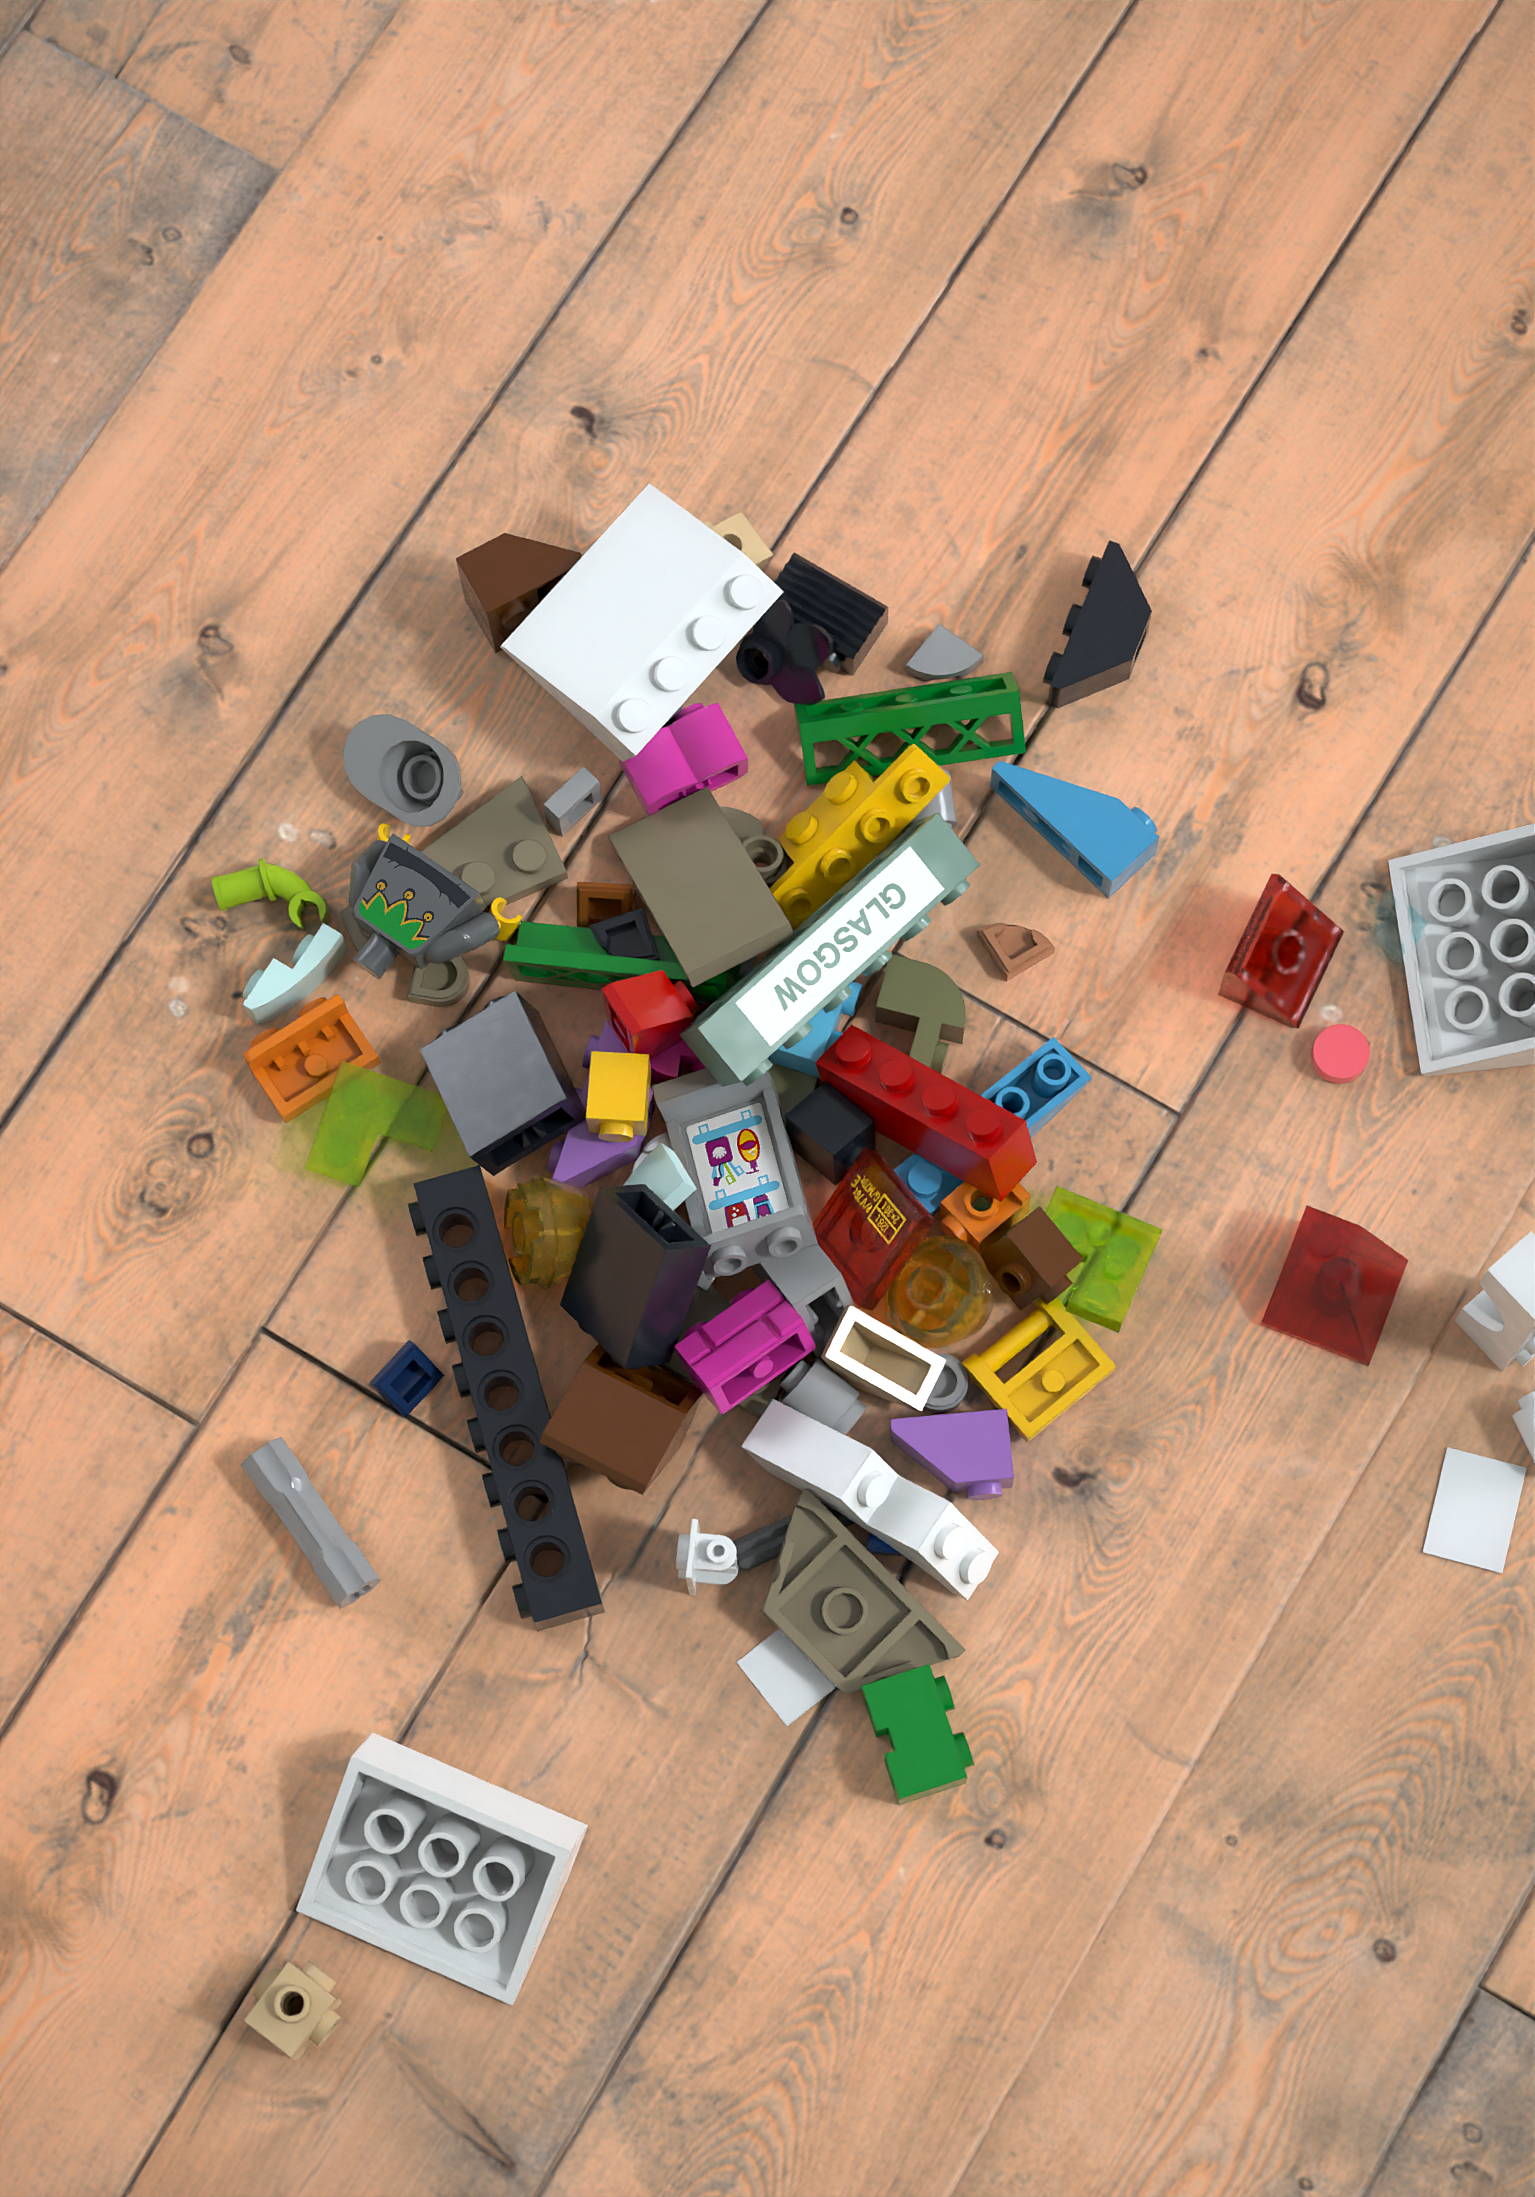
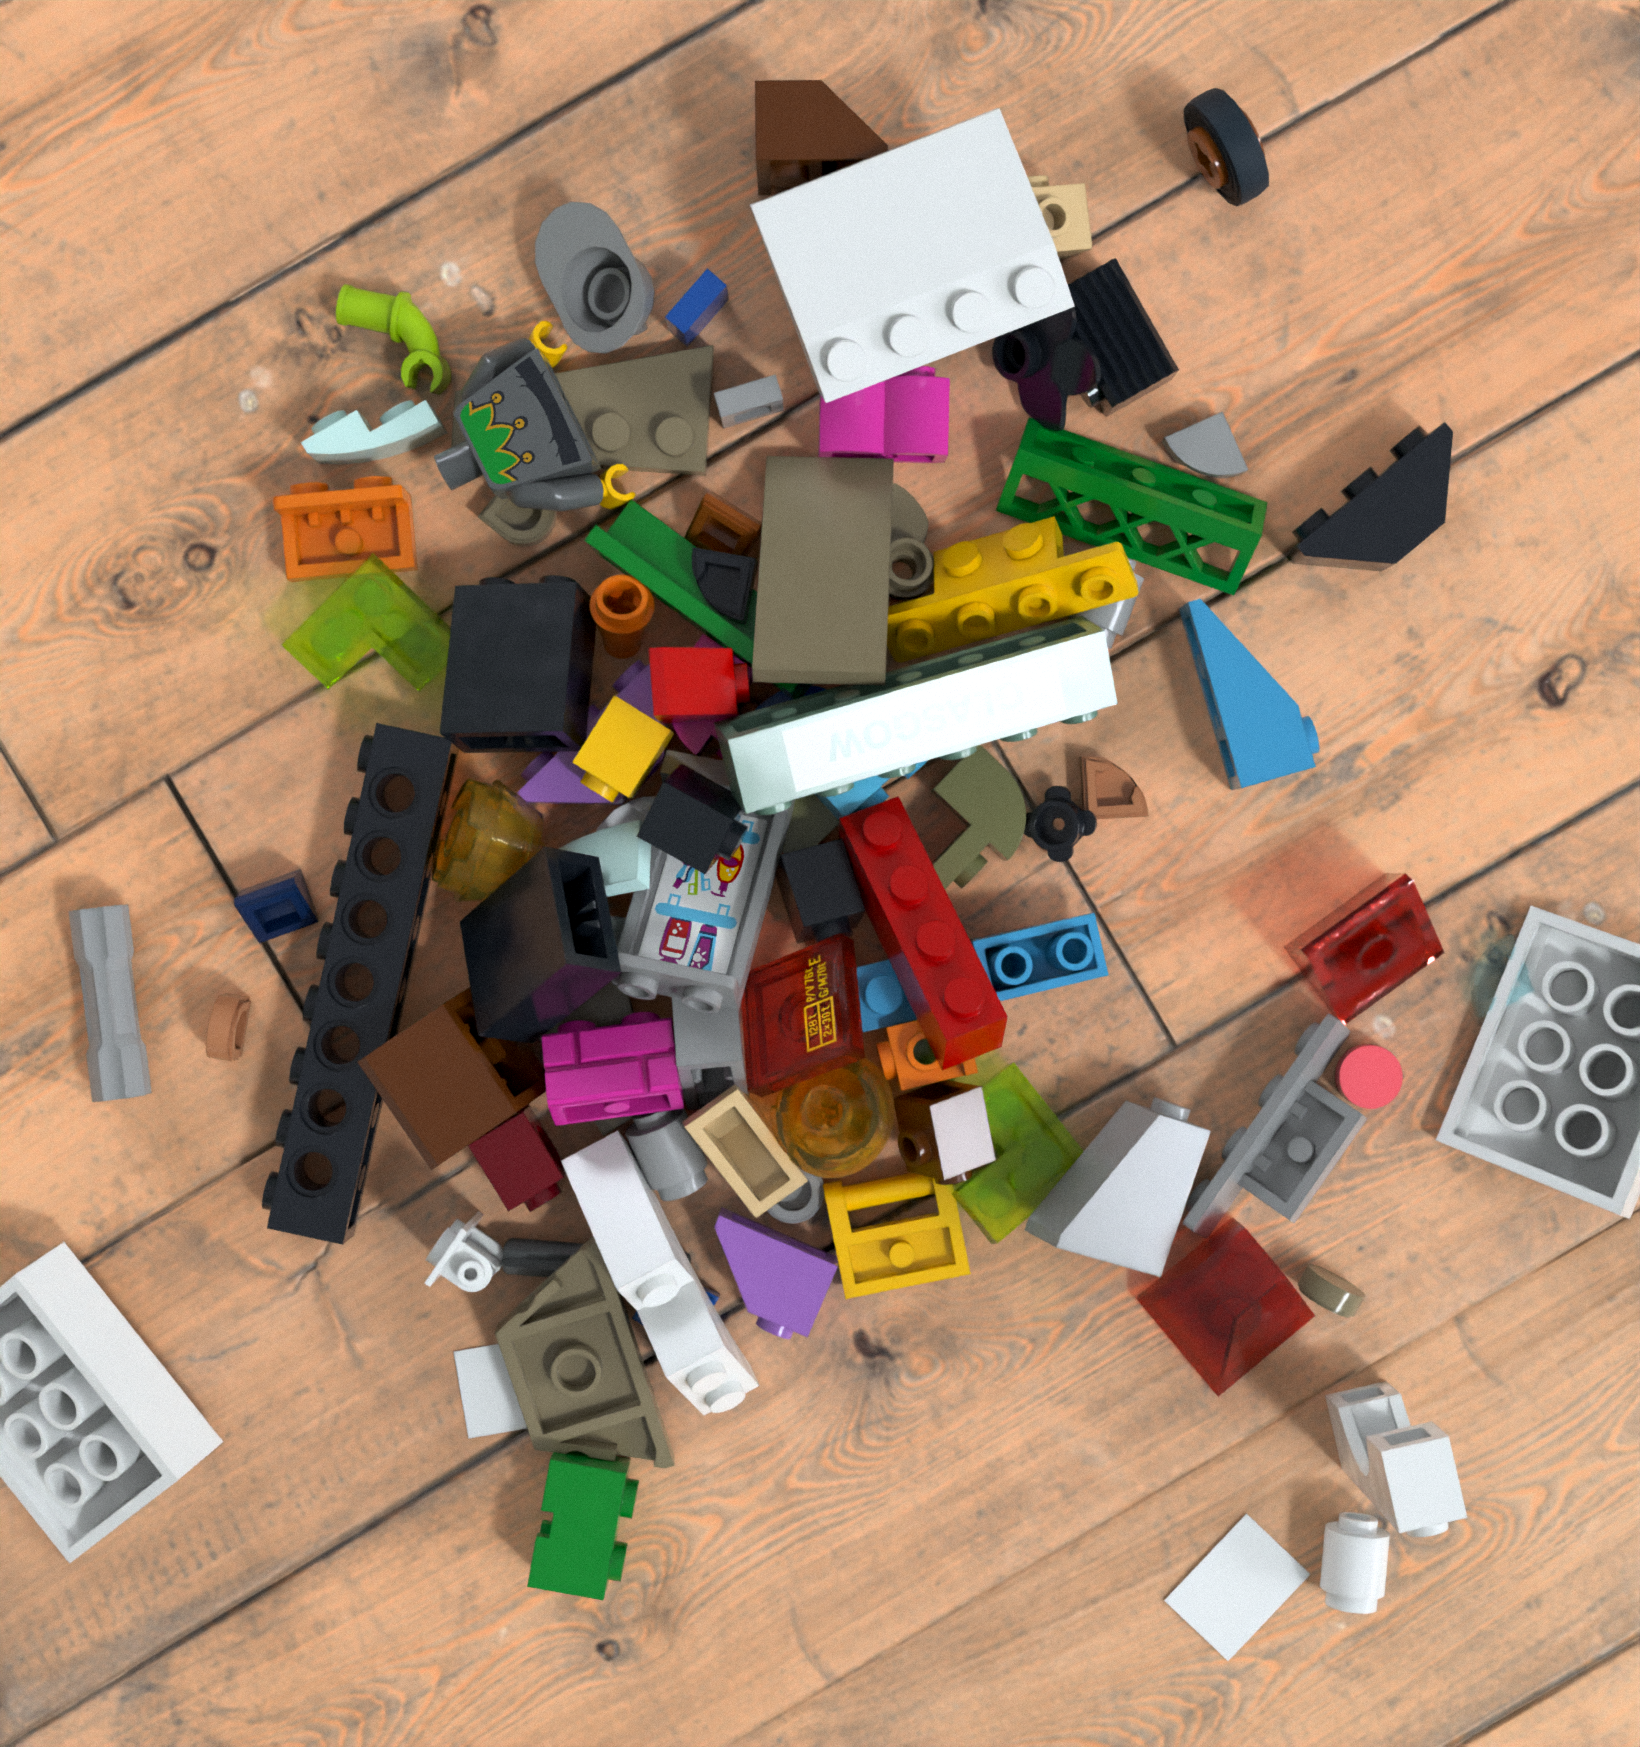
camera: 25 degrees right, 15 degrees up
none -> nougat tile [206,993,251,1061]
none -> dark red brick [468,1106,566,1212]
none -> orange cone [590,575,655,659]
none -> black brick [636,764,748,874]
none -> blue tile [665,268,729,347]
none -> black plate [1024,786,1097,862]
none -> slope [1025,1097,1211,1277]
none -> light grey bracket [1183,1013,1367,1239]
none -> black wheel [1184,88,1269,206]
none -> dark tan tile [1298,1264,1365,1318]

